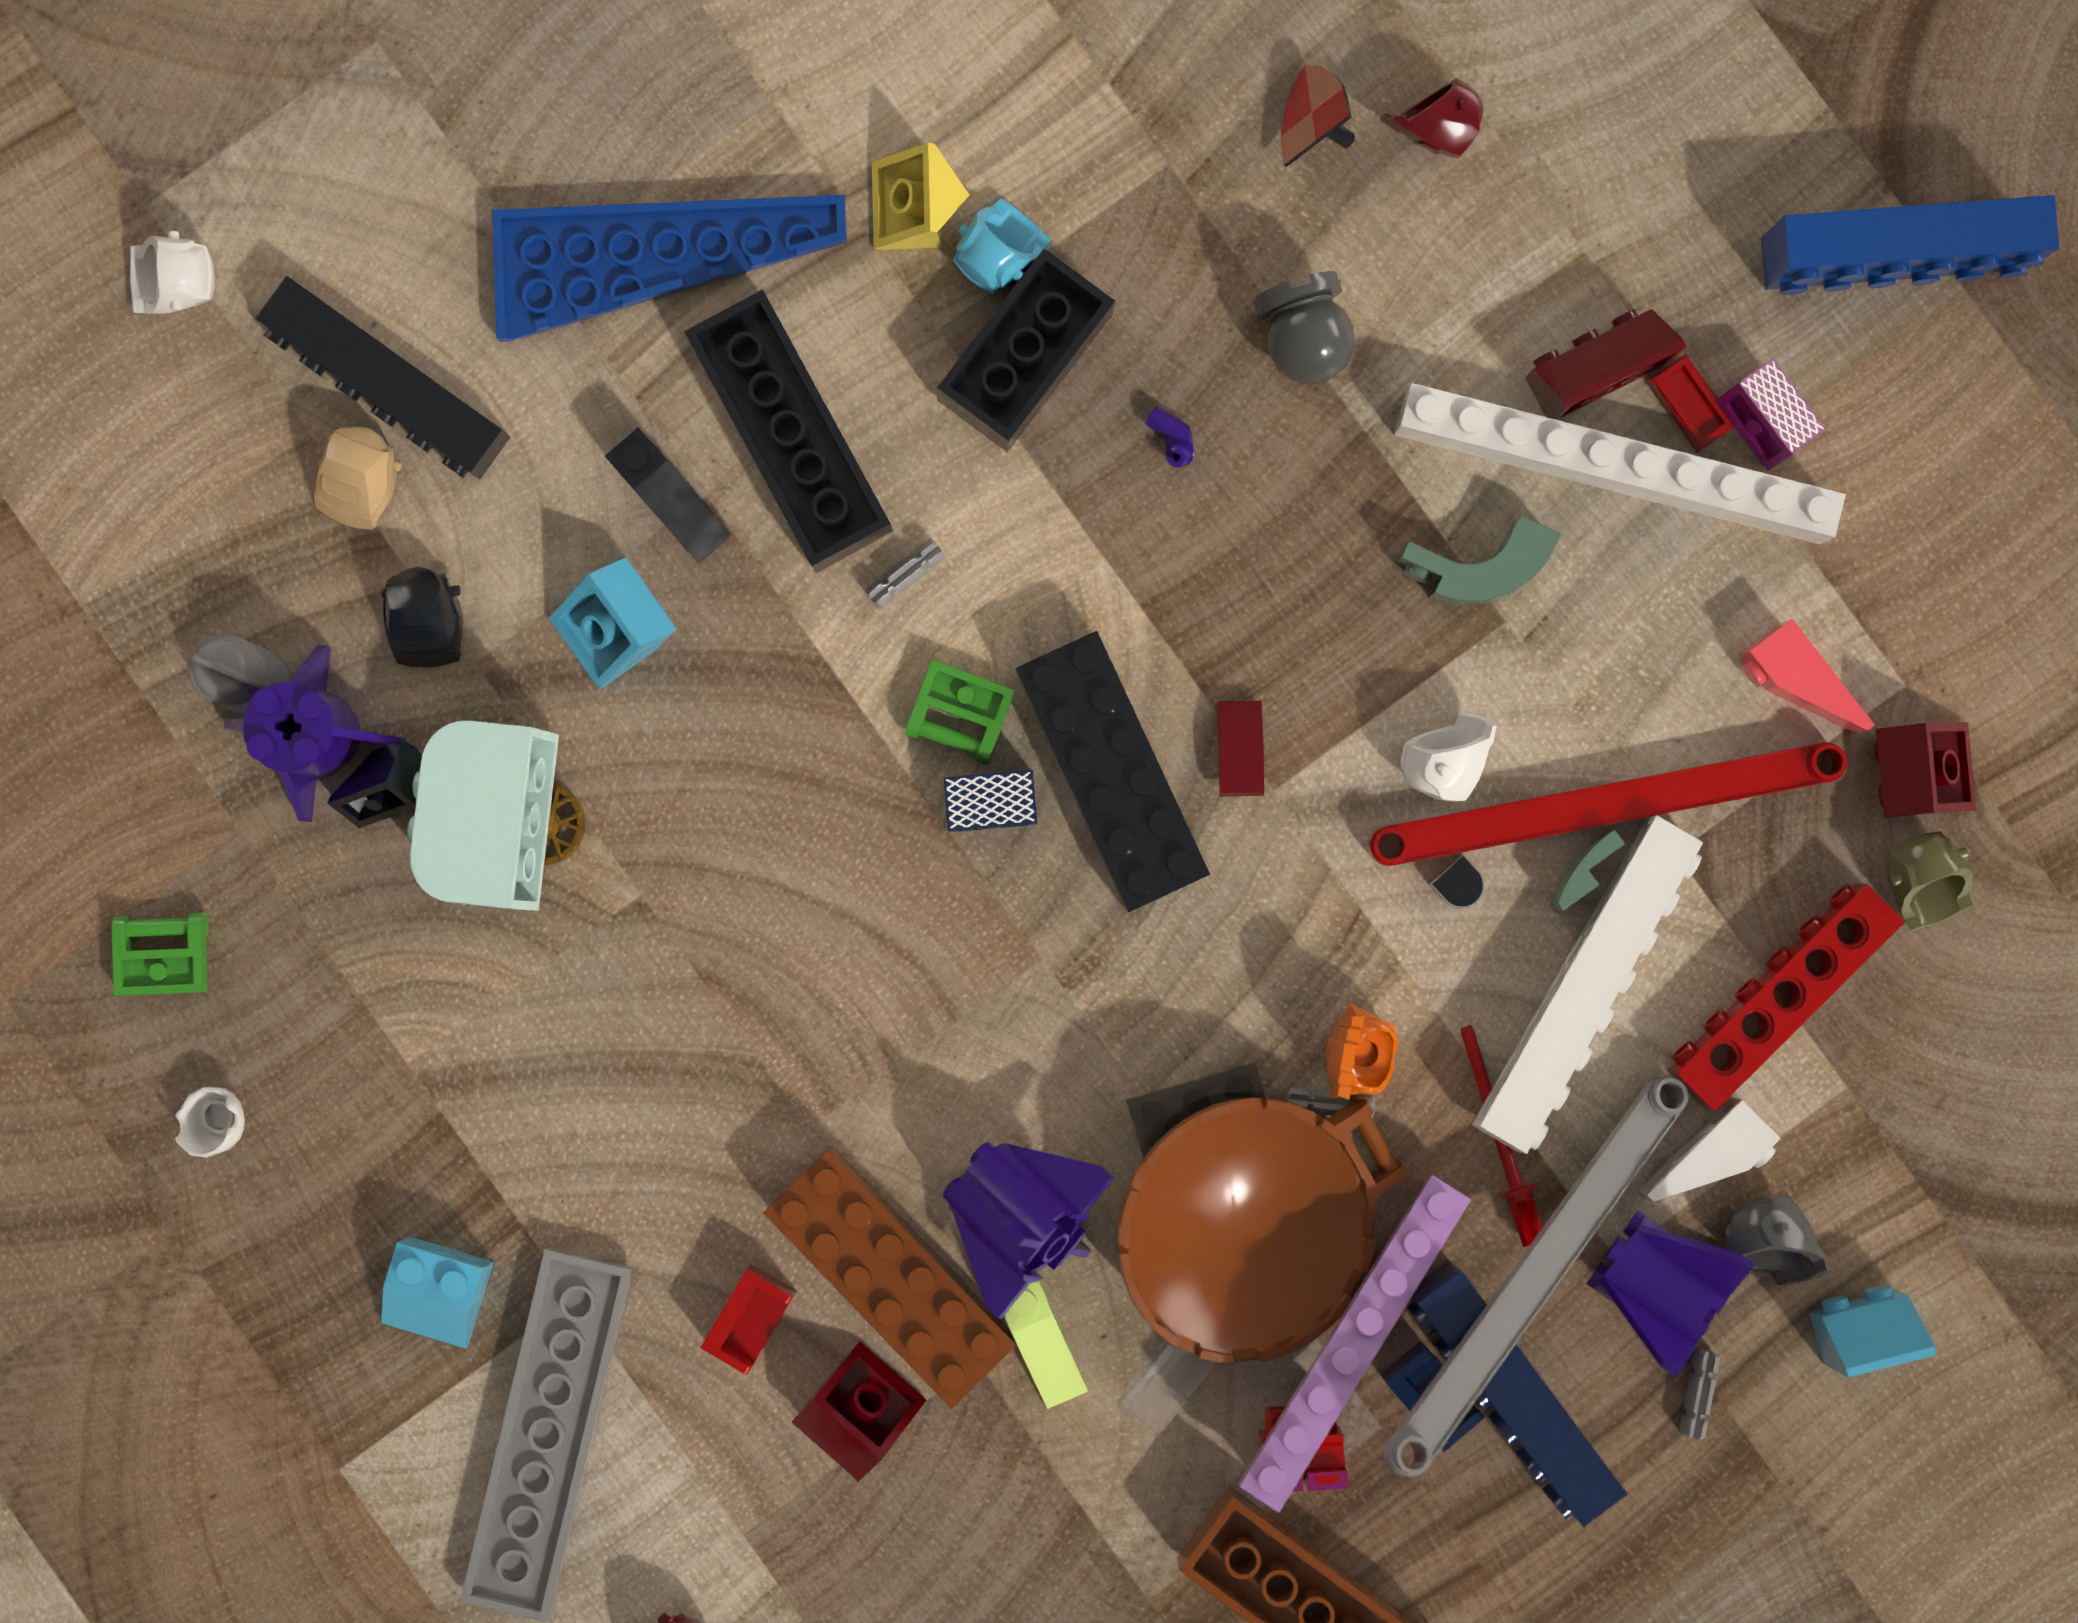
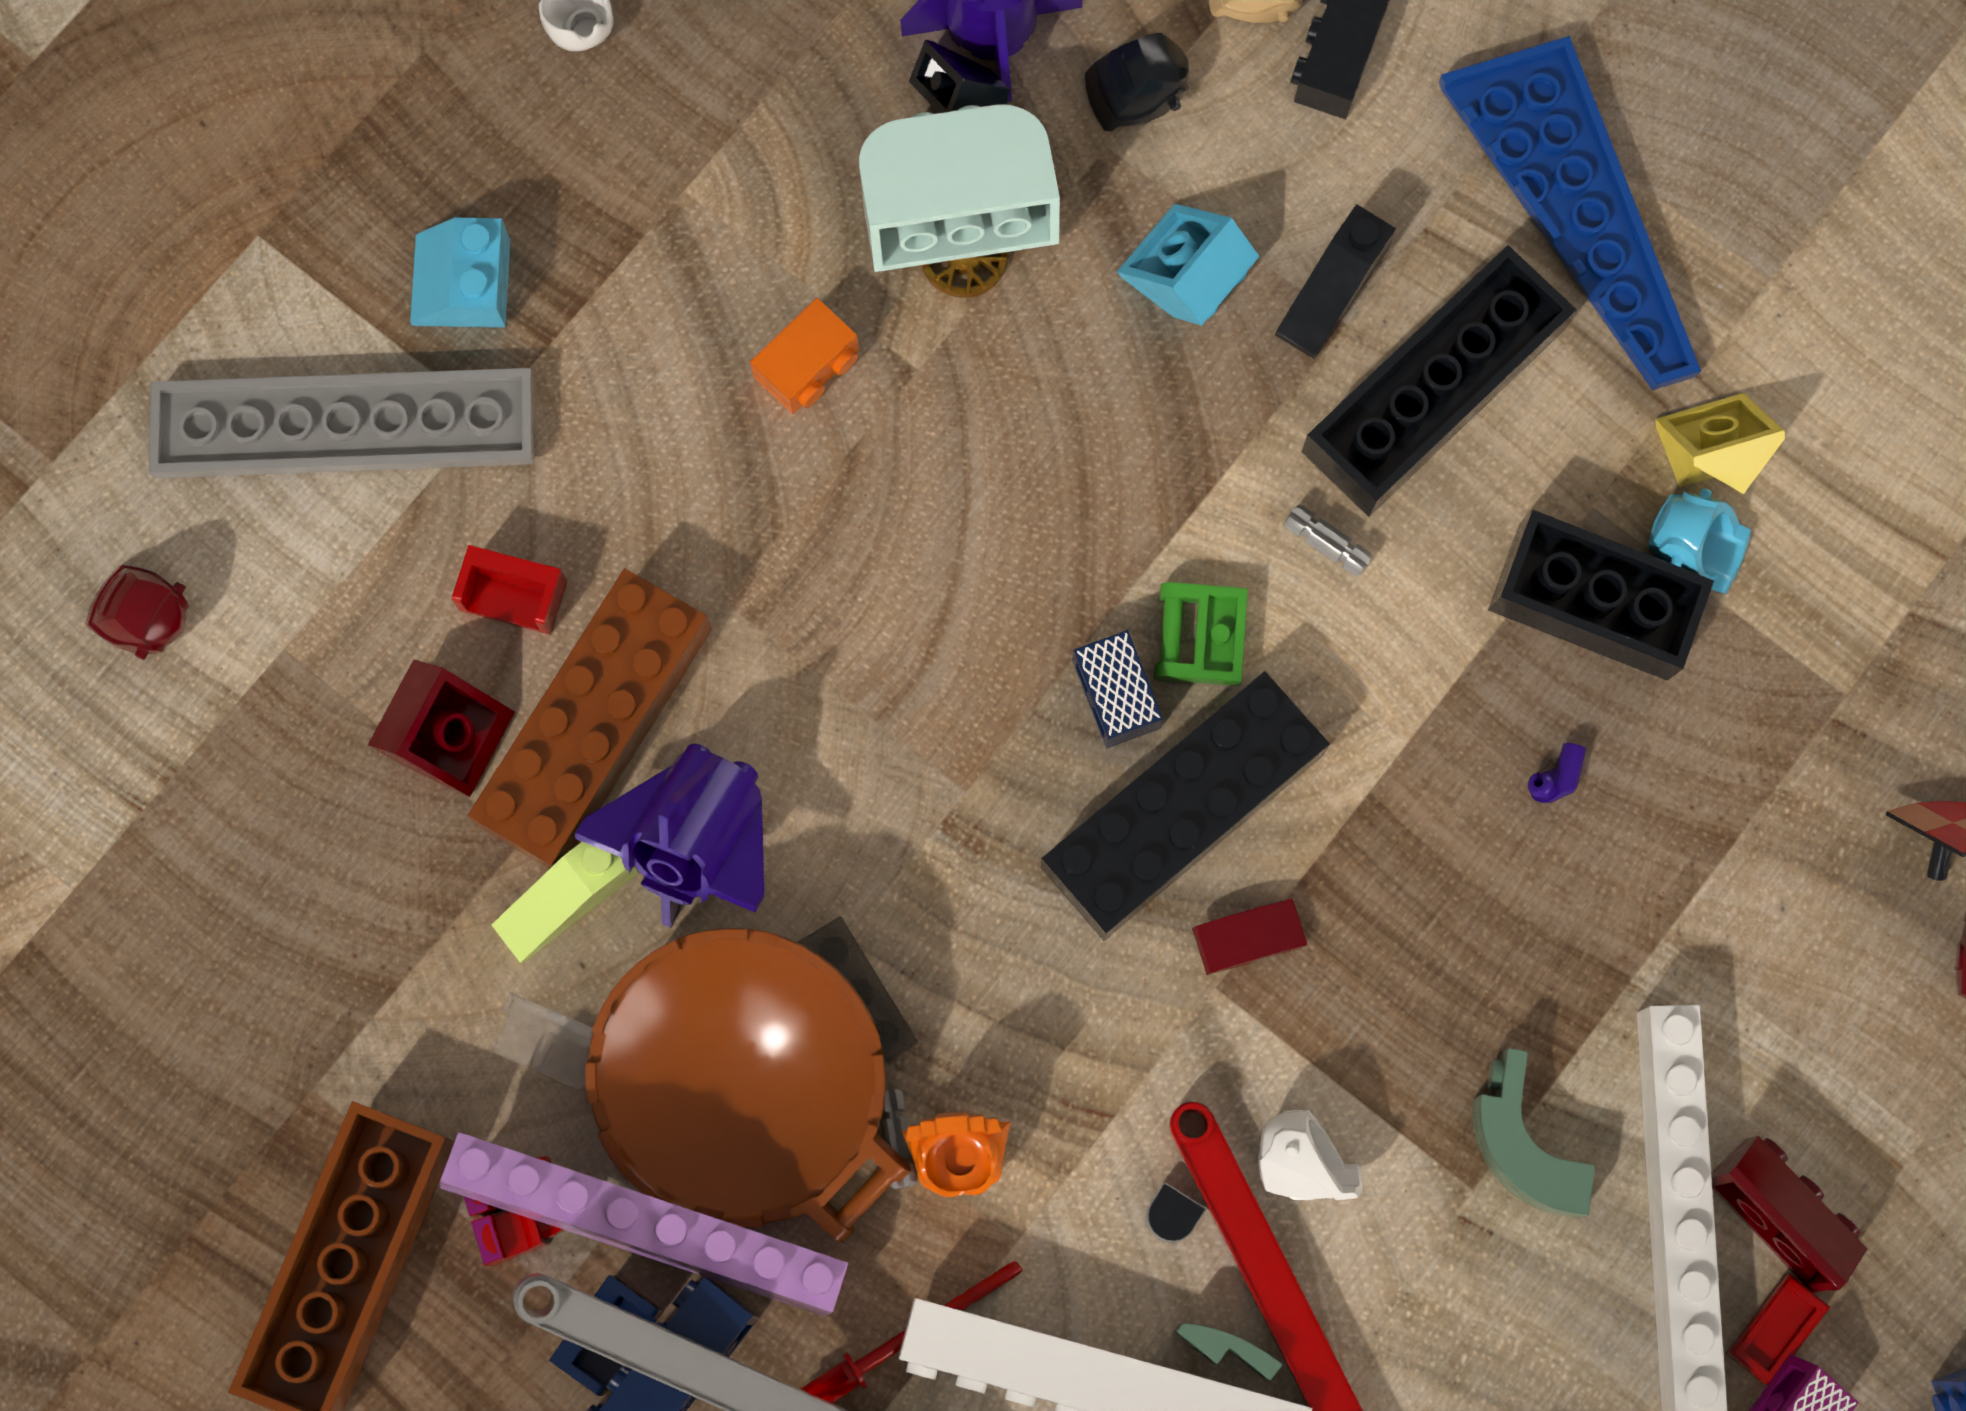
camera: 70 degrees right, 10 degrees down
dark grey tile [1254,271,1355,385] -> none
none -> orange brick [750,298,859,414]

